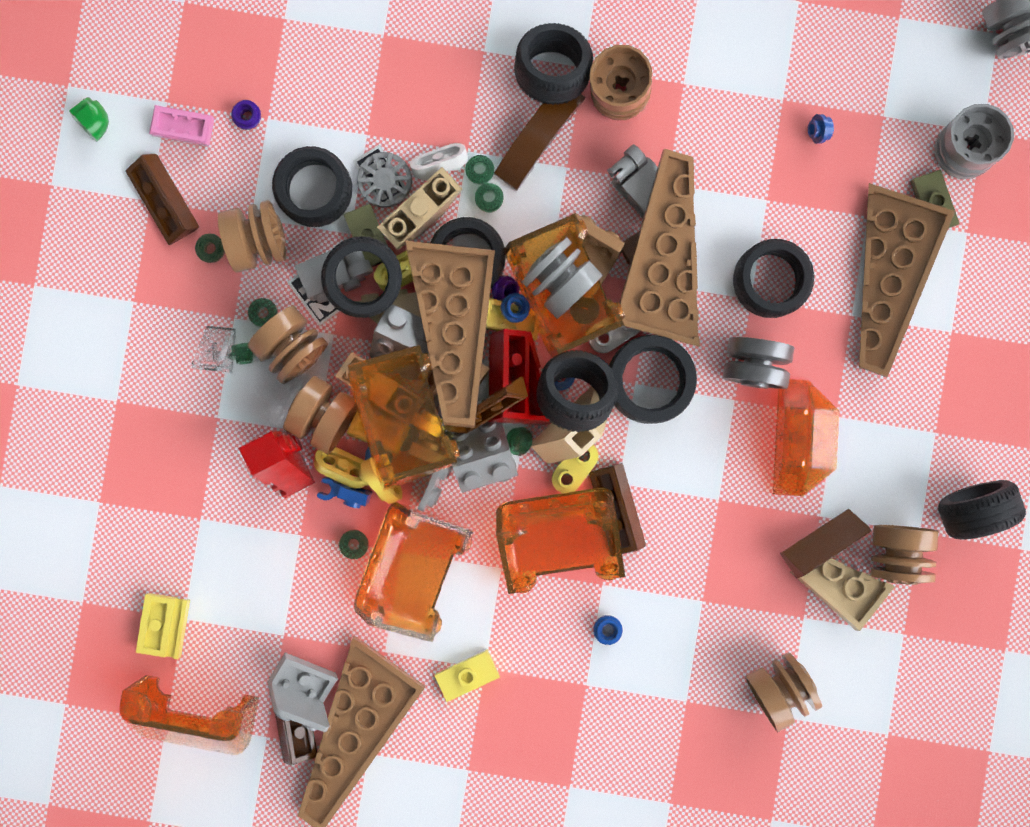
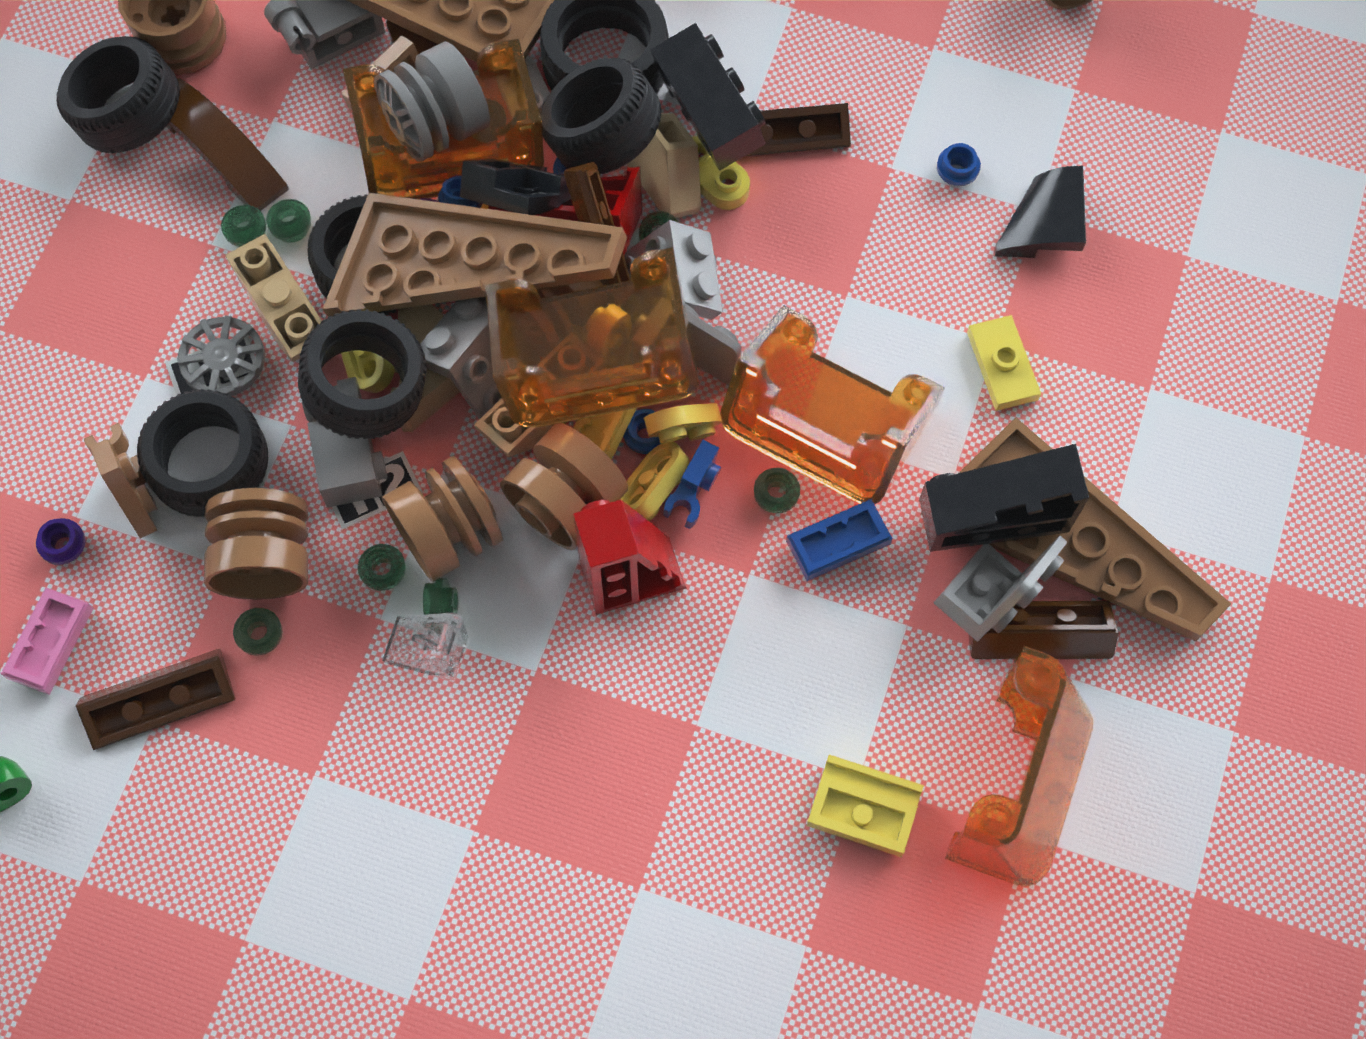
camera: 80 degrees left, 20 degrees down
olive plate [343,204,388,267] -> none
white plate [410,143,469,181] -> none
clear orange windscreen [496,488,626,594] -> none
none -> medium nougat plate [84,423,158,539]
none -> black slope [460,159,571,215]
none -> black wedge [650,23,766,171]
none -> blue plate [786,499,893,581]
none -> black wedge [919,444,1089,552]
none -> black slope [995,166,1086,258]

